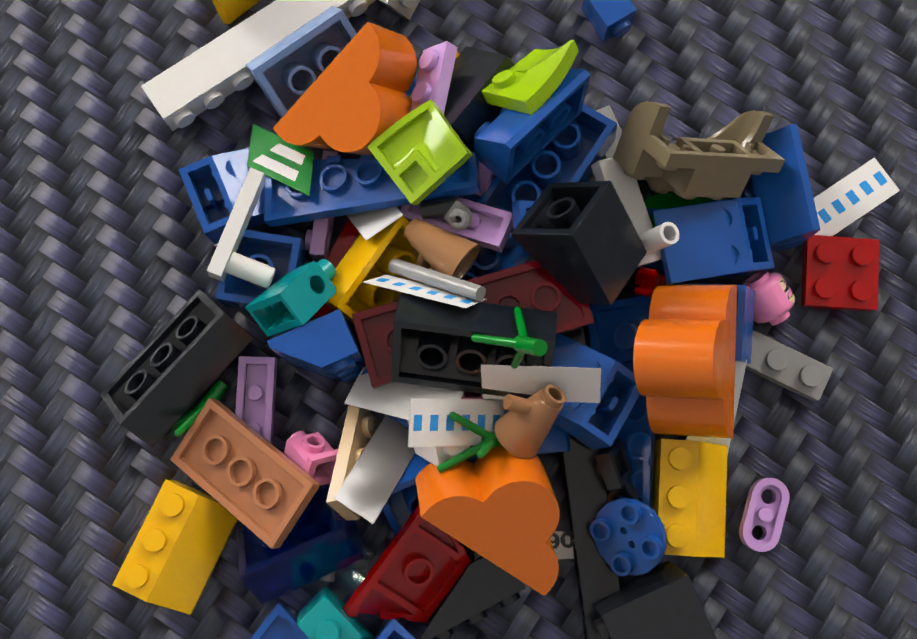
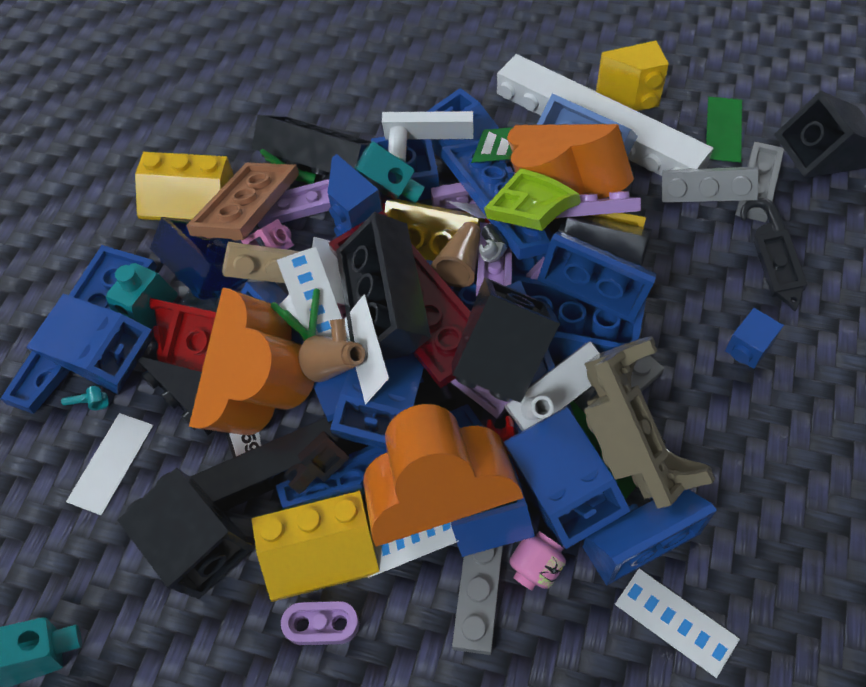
camera: 75 degrees right, 20 degrees down
light grey sticker [334,415,415,524] -> none
white sticker [363,274,487,308] -> none
light grey bar [388,258,486,301] -> none
green plant [471,307,548,369] -> none
lime plate [481,40,579,115] -> none
blue plate [590,498,667,576] -> none
red plate [801,235,879,312] -> none

